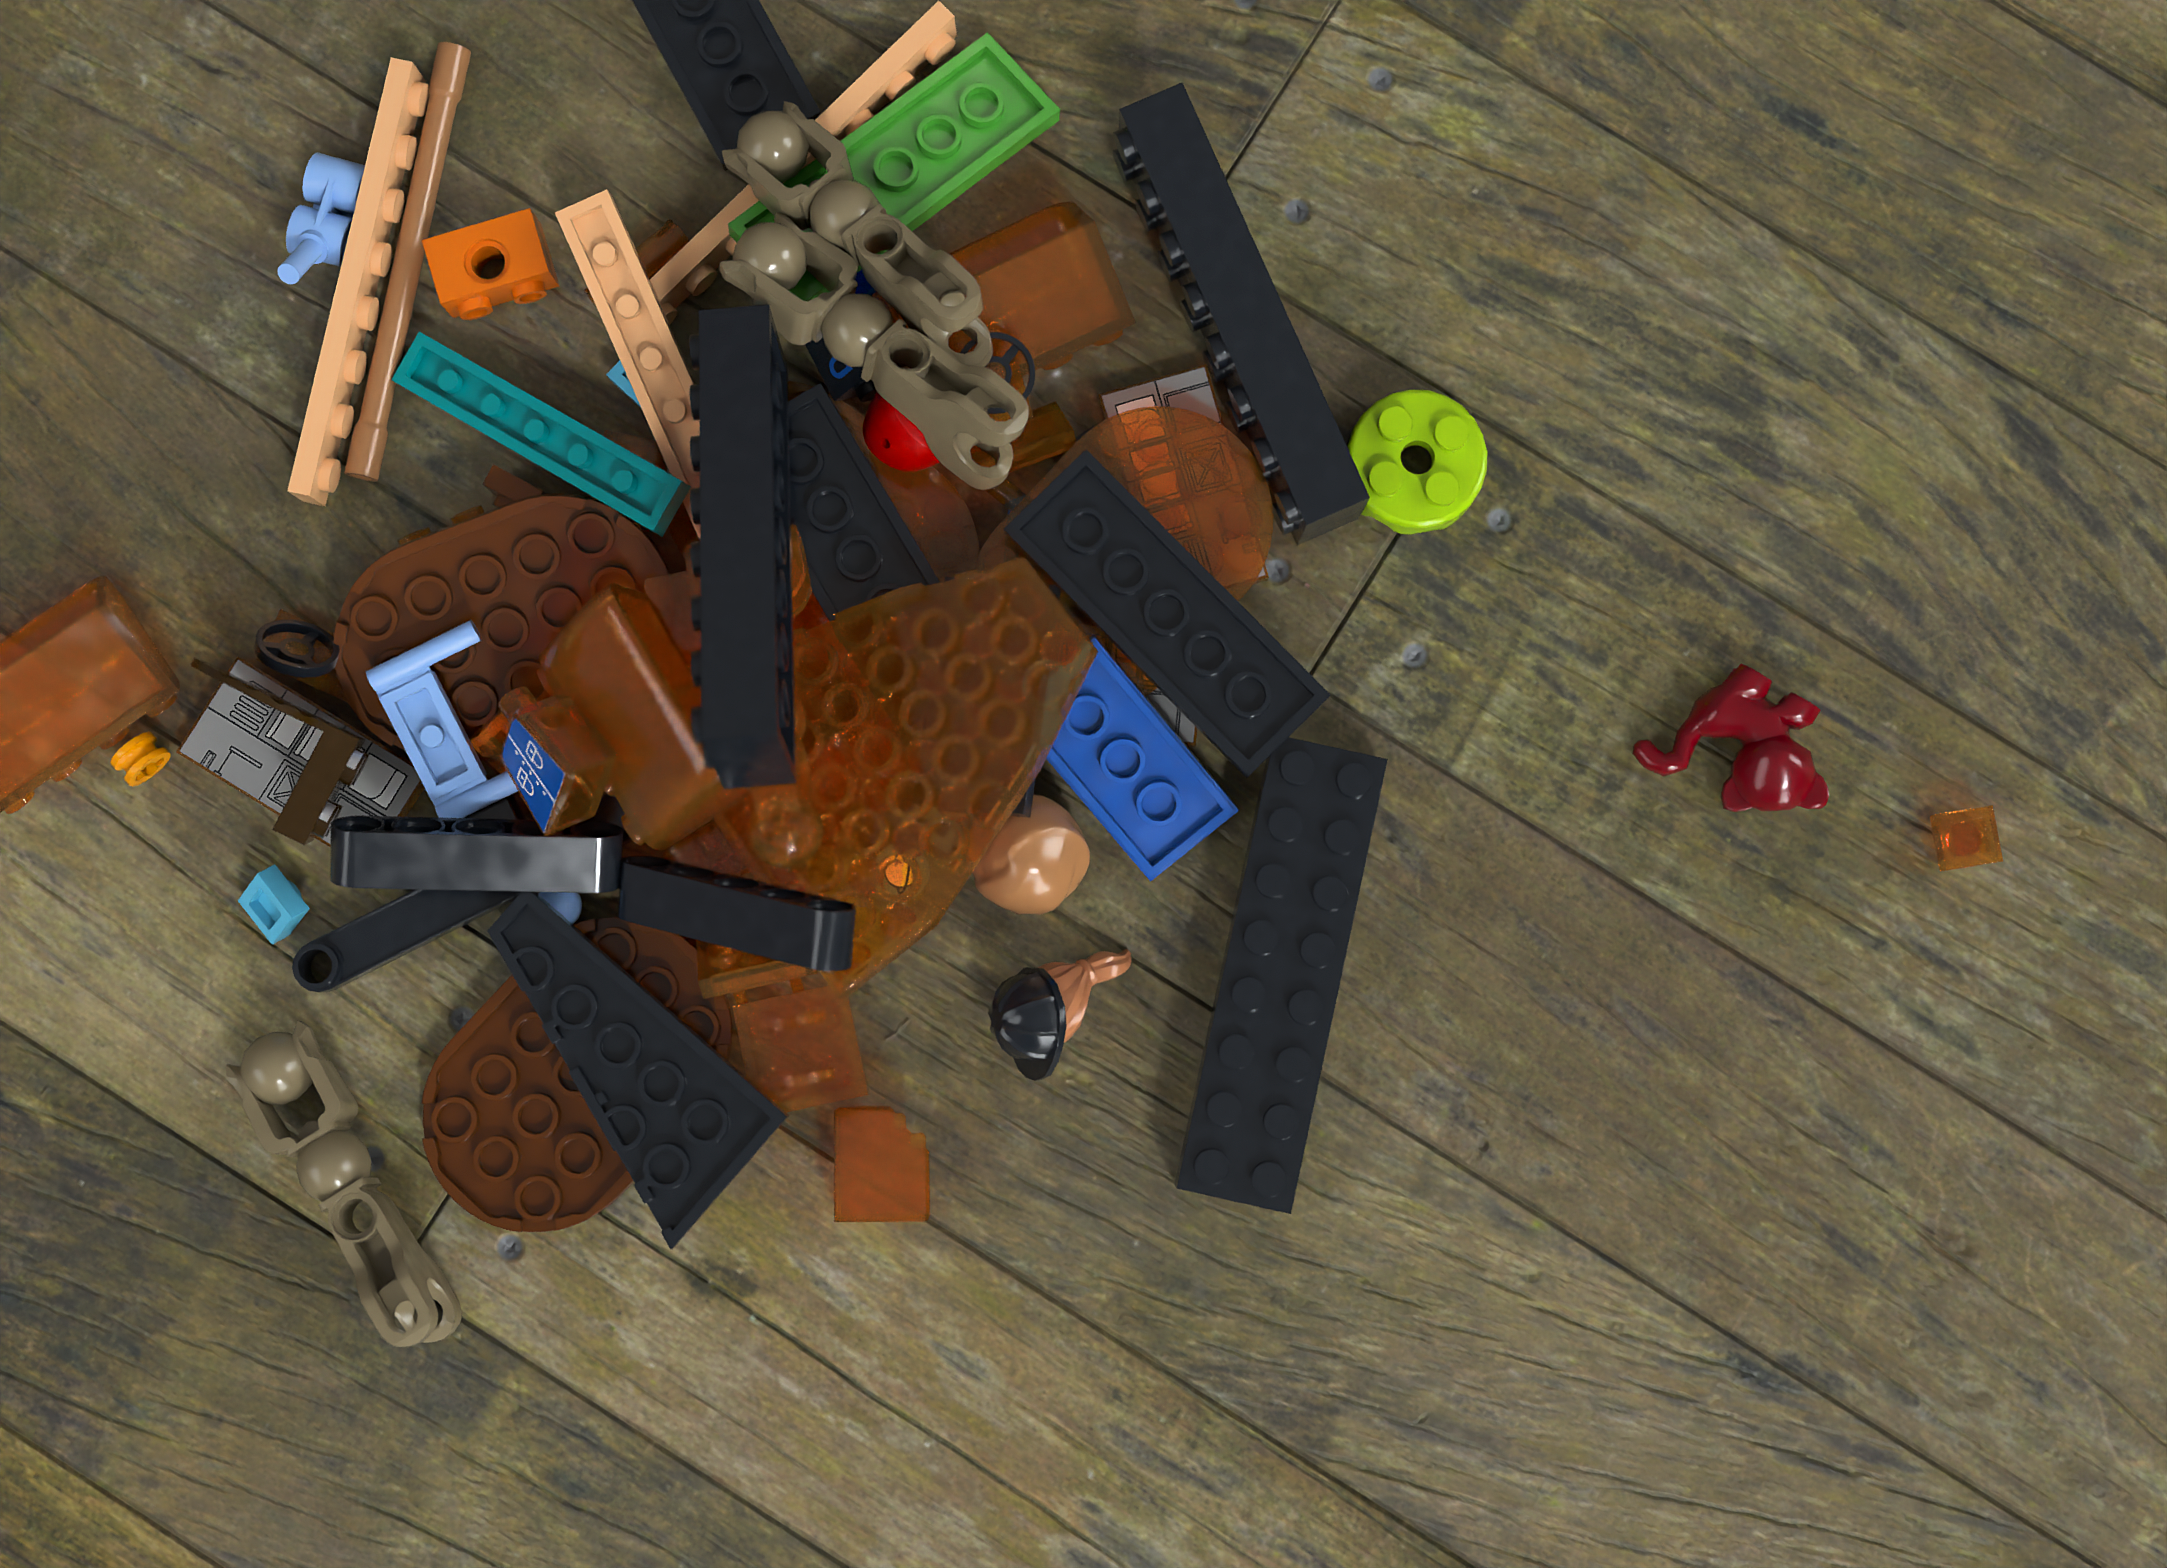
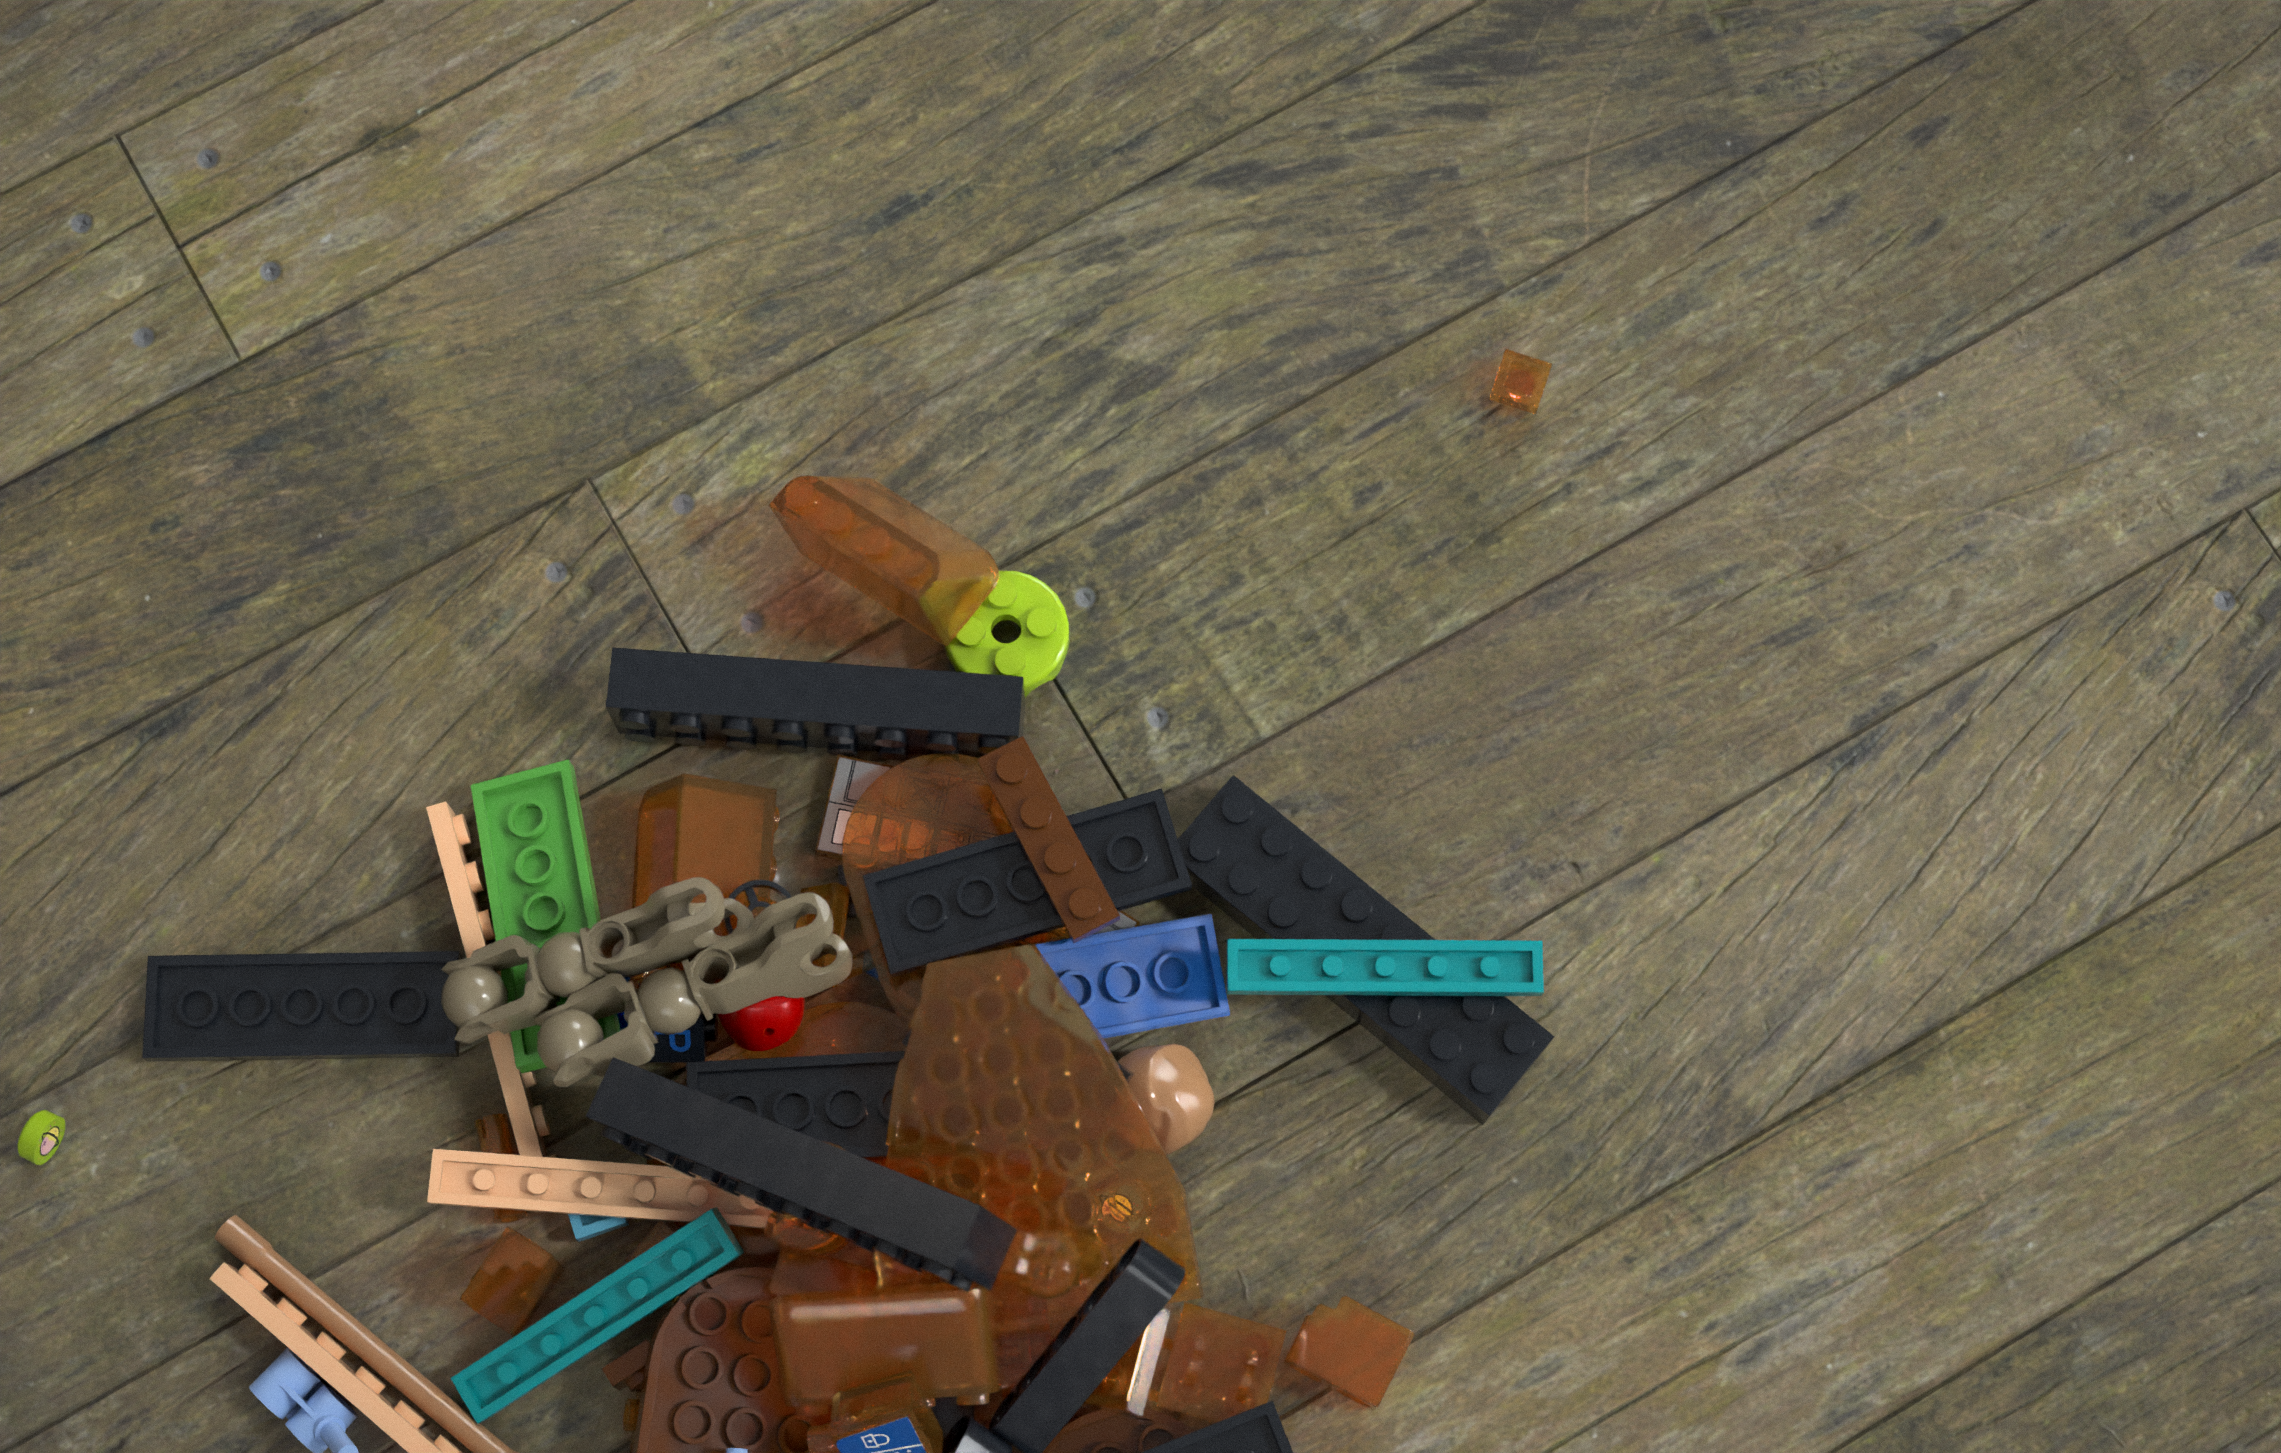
camera: 65 degrees left, 10 degrees down
orange brick [422,208,560,320] -> none
black piece [988,949,1132,1081] -> none
dark red animal [1632,663,1829,812] -> none
none -> clear orange piece [460,1227,564,1337]
none -> clear orange windscreen [769,476,999,647]
none -> reddish brown plate [977,736,1120,944]
none -> teal plate [1227,939,1544,996]

